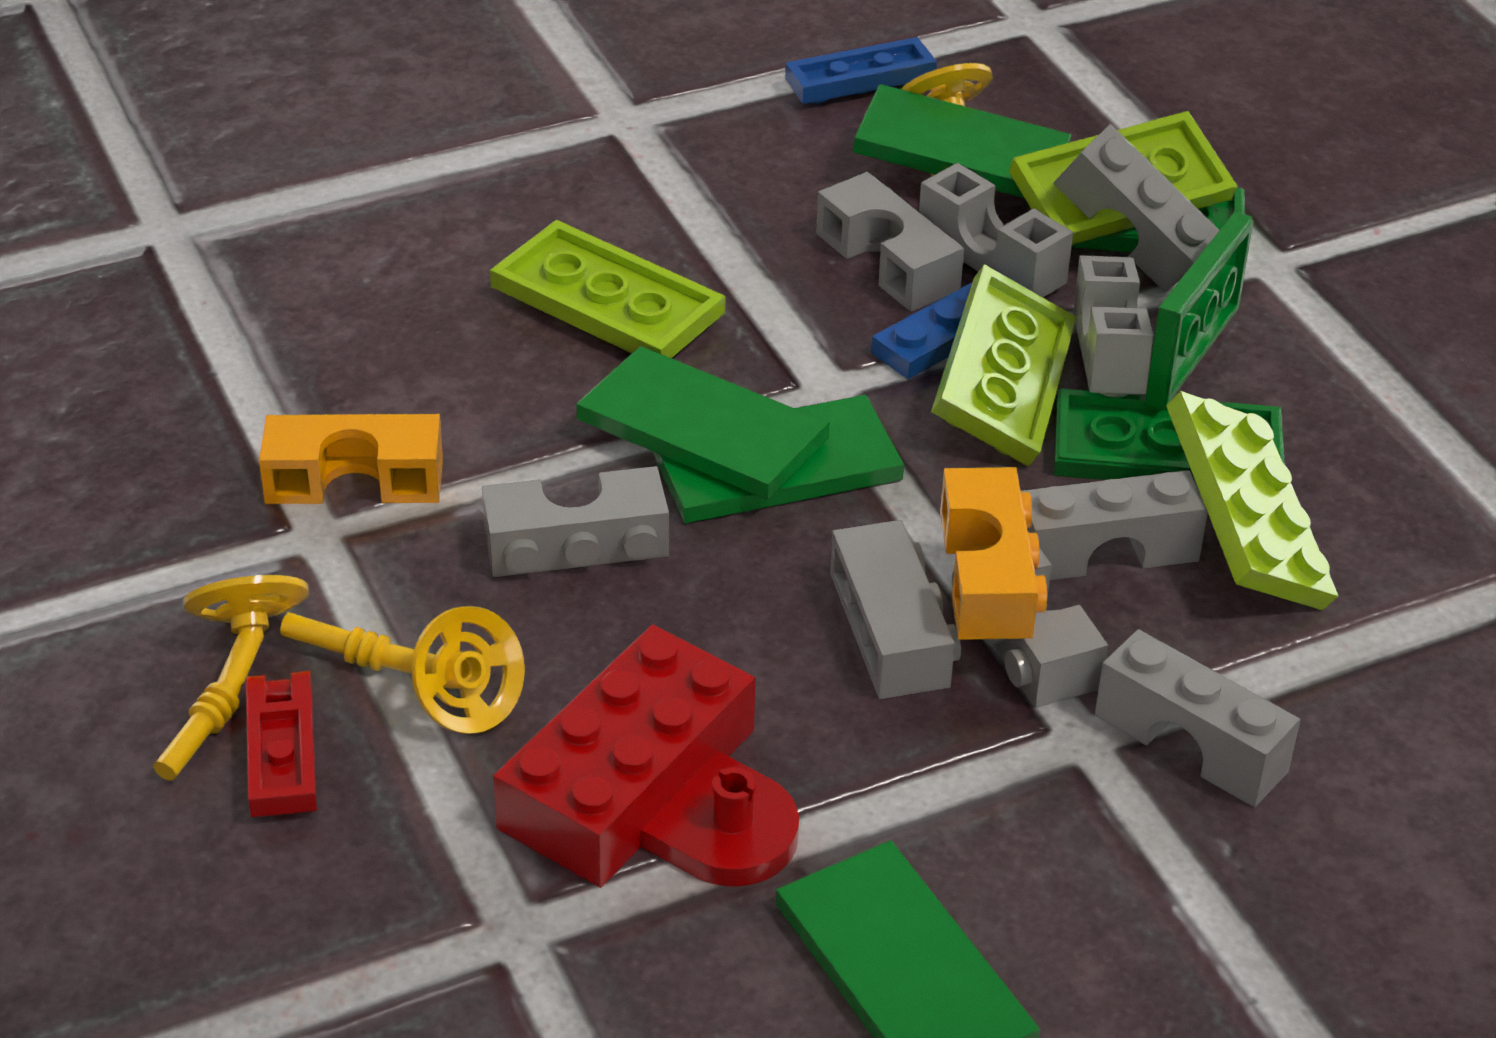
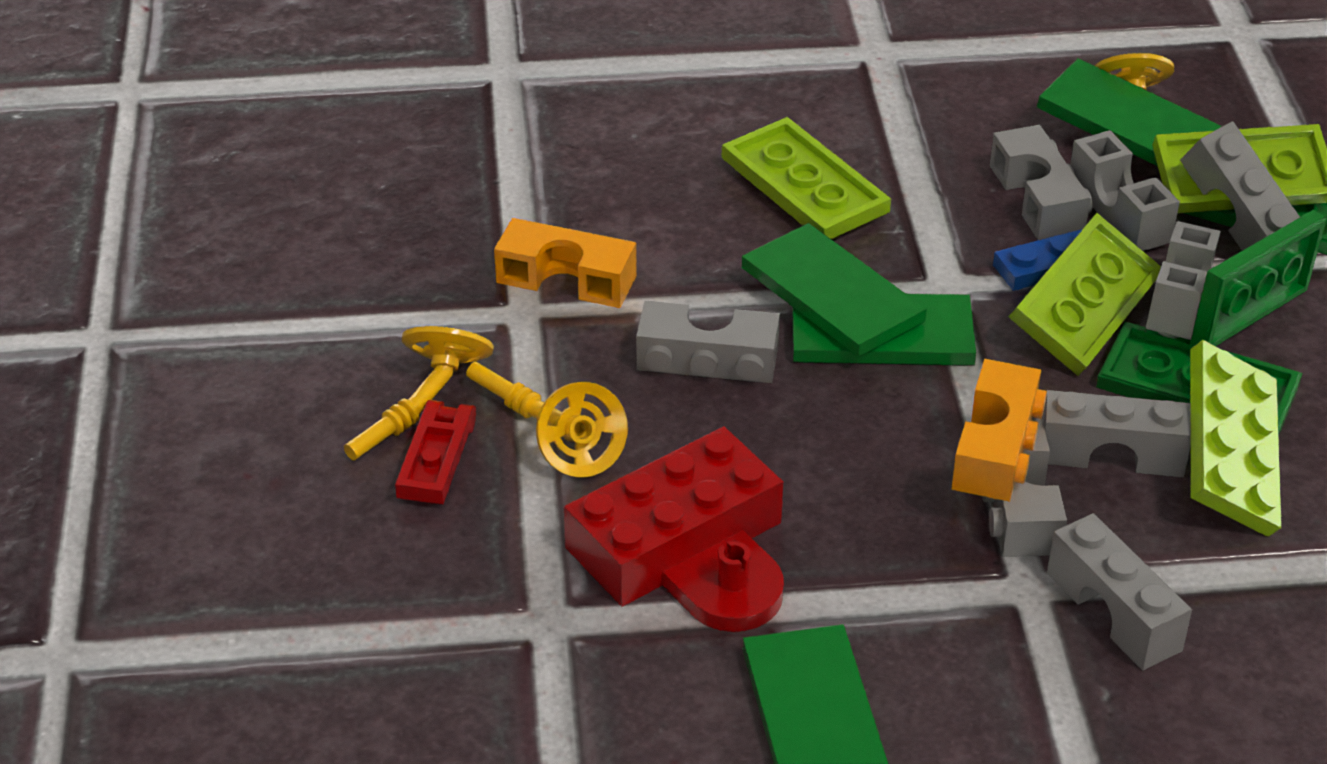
camera: 20 degrees right, 0 degrees up
blue plate [785,37,937,104] -> none
light grey brick [830,520,961,699] -> none

